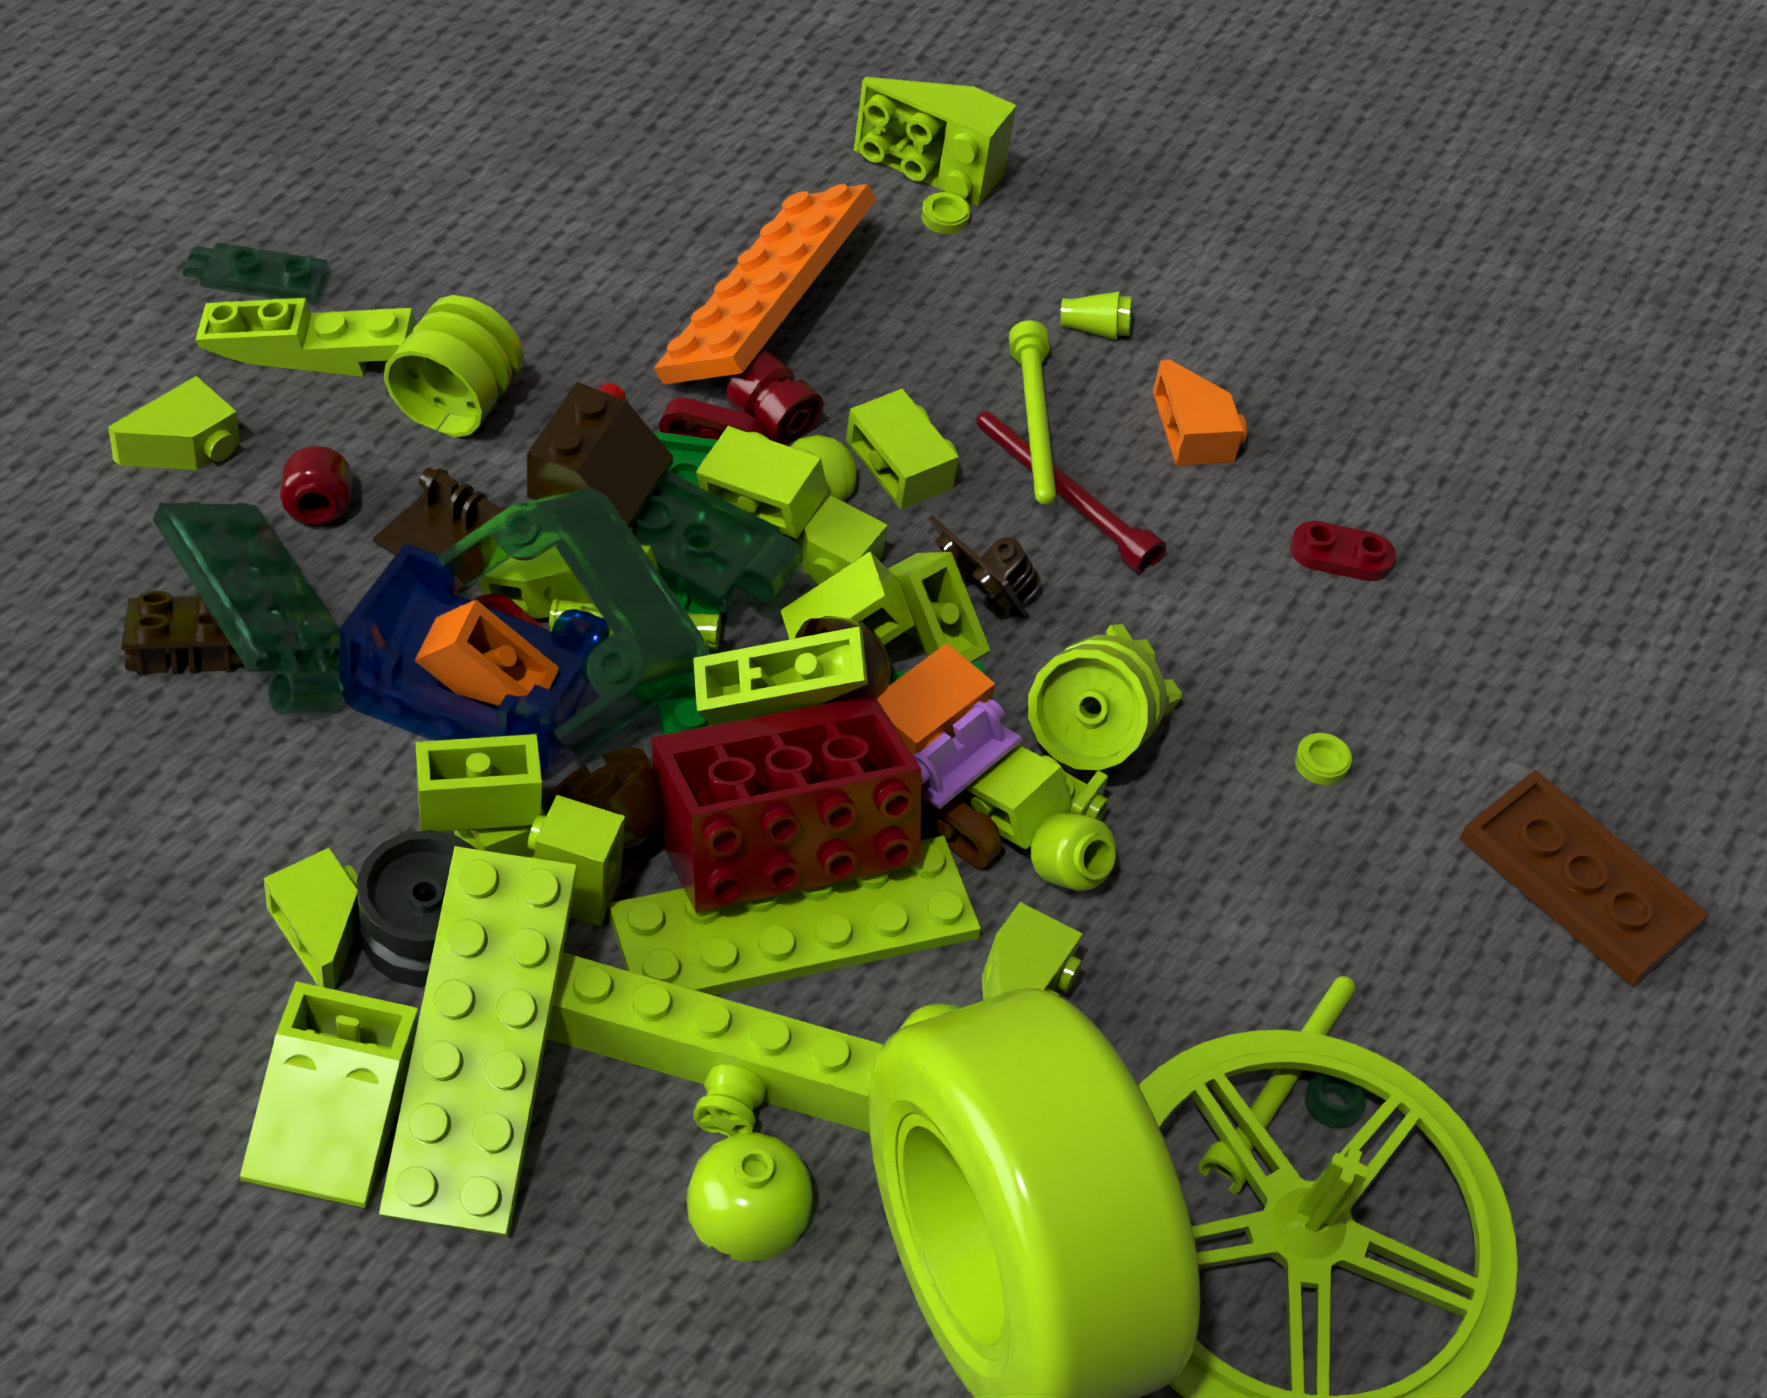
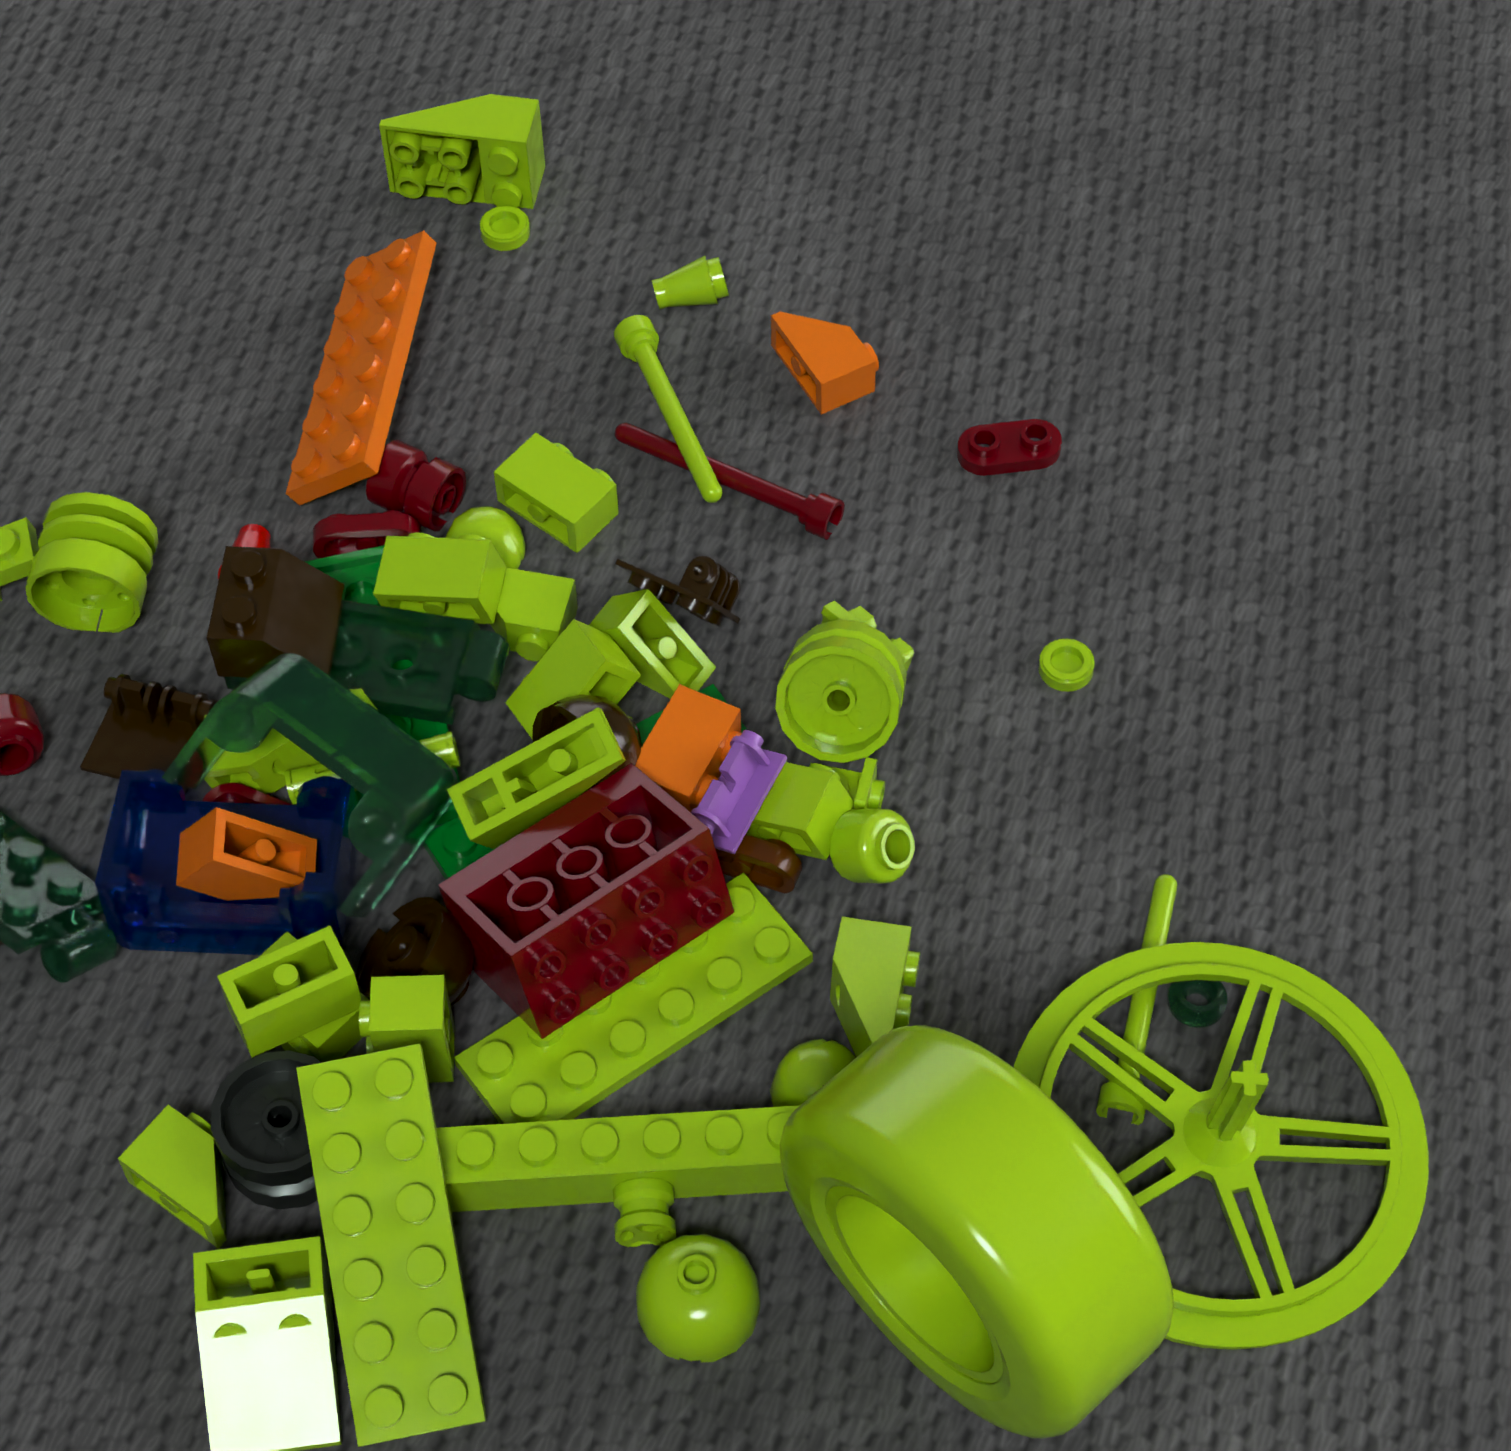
camera: 10 degrees left, 5 degrees up
reddish brown plate [1459,770,1709,987] -> none

